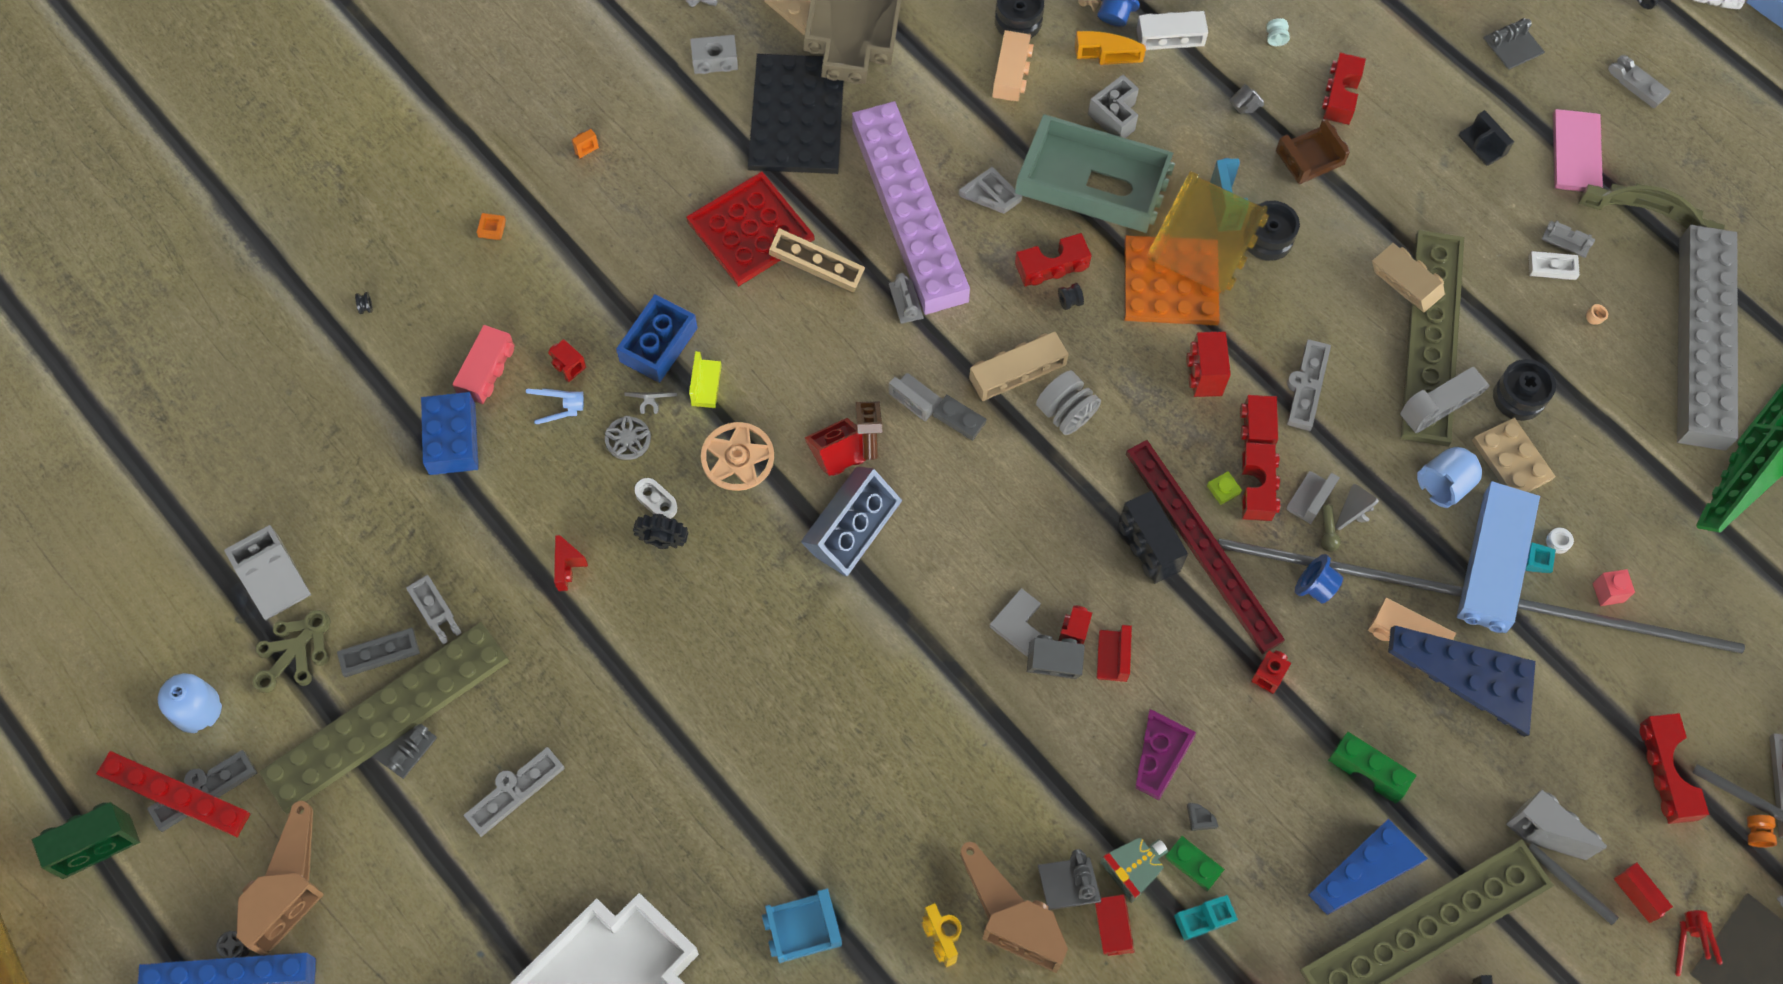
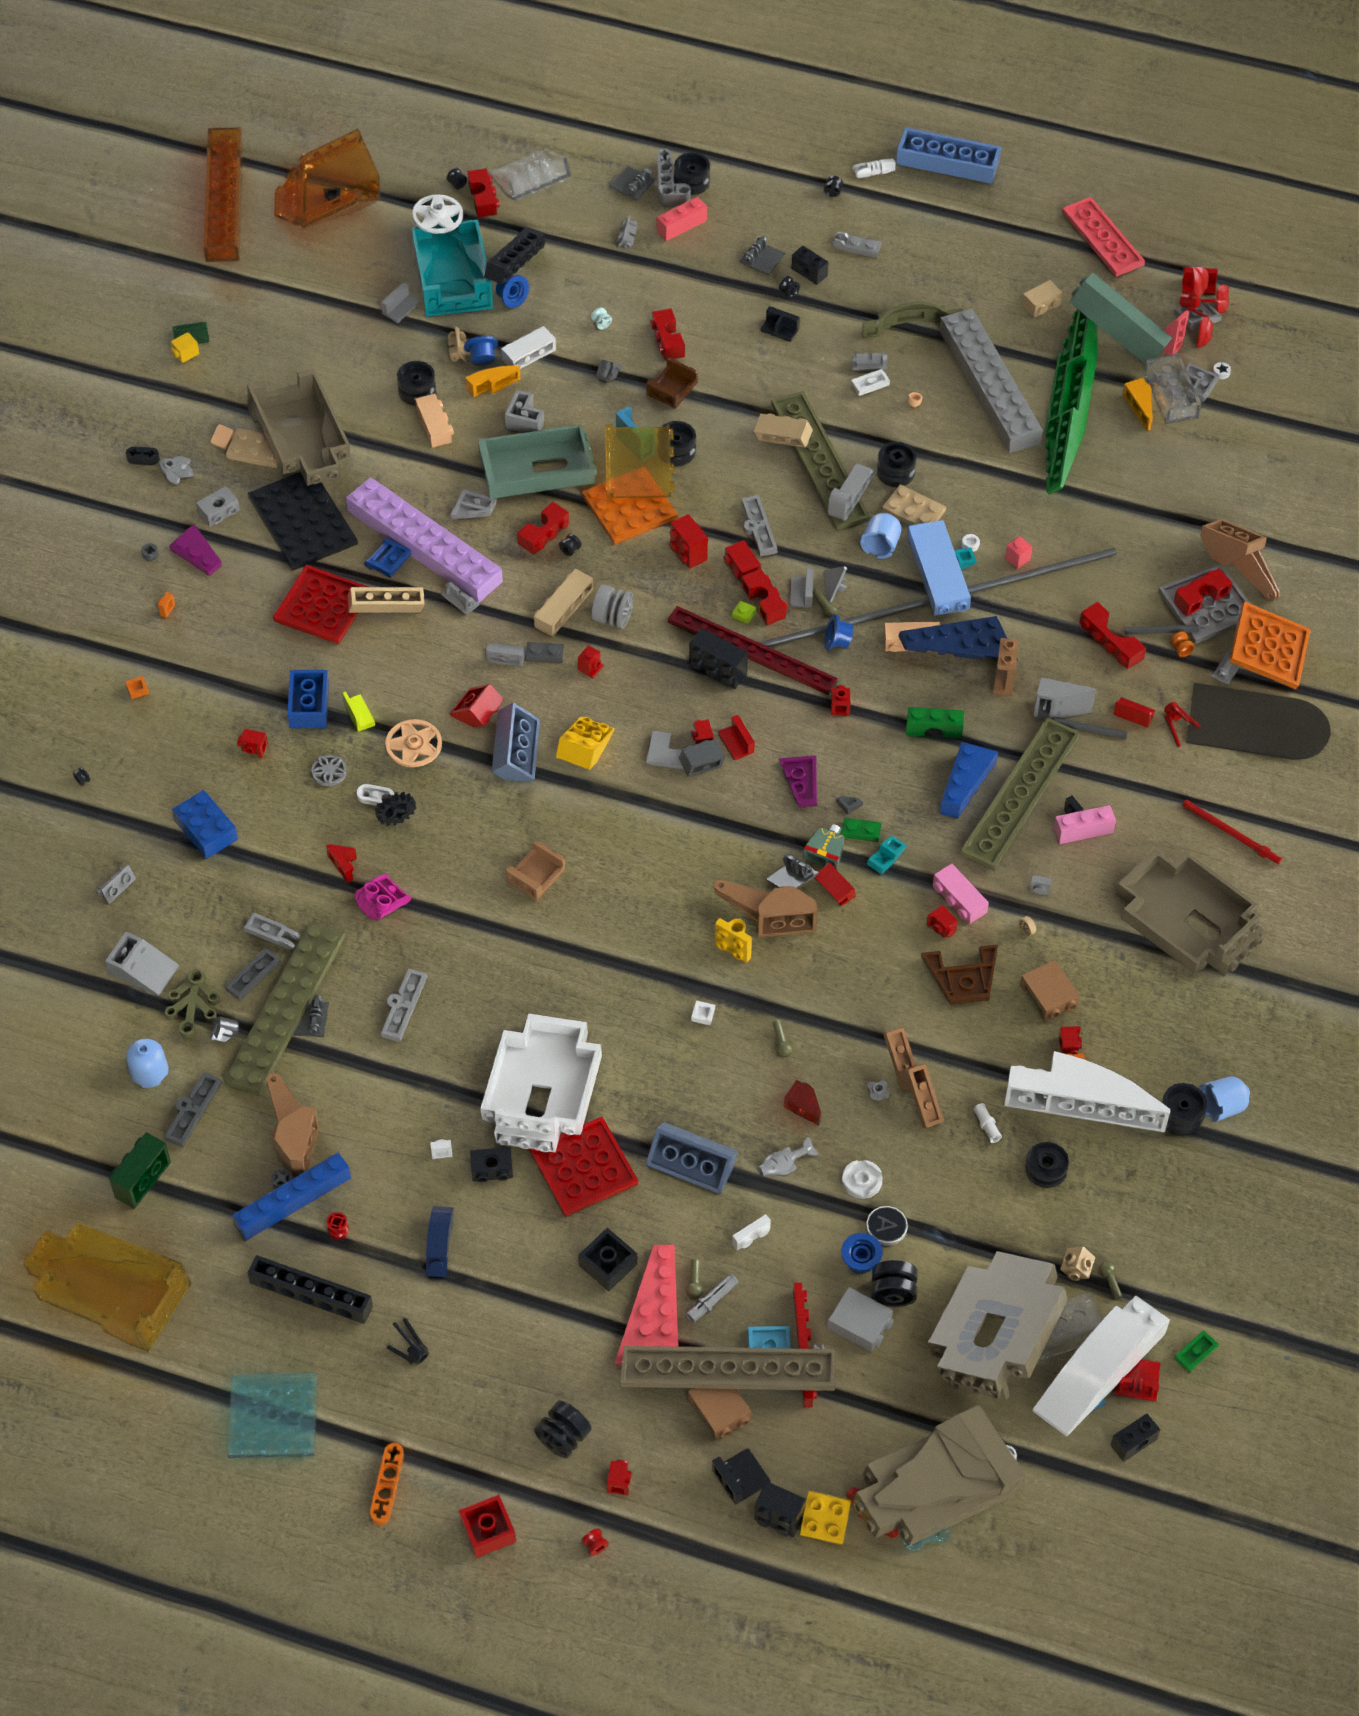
camera: 30 degrees left, 10 degrees down
red plate [96,751,251,838] -> none
coral brick [452,325,514,404] -> none
light blue plant [526,388,584,424] -> none
light grey piece [624,392,677,414] -> none
dark azure panel [762,888,842,963] -> none
reddish brown piece [856,401,882,460] -> none
bright pink tile [1553,109,1603,192] -> none
none -> light grey hinge [97,865,136,904]
none -> dark grey bush [142,543,158,561]
none -> magenta wing [169,524,222,576]
none -> flat silver piece [210,1016,239,1042]
none -> dark pink slope [355,874,411,920]
none -> blue plate [364,538,411,578]
none -> medium nougat panel [506,841,565,900]
none -> yellow slope [556,717,615,770]
none -> red brick [578,645,604,678]
none -> black wheel [779,276,800,298]
none -> black brick [791,245,829,285]
none -> medium nougat panel [993,638,1019,696]

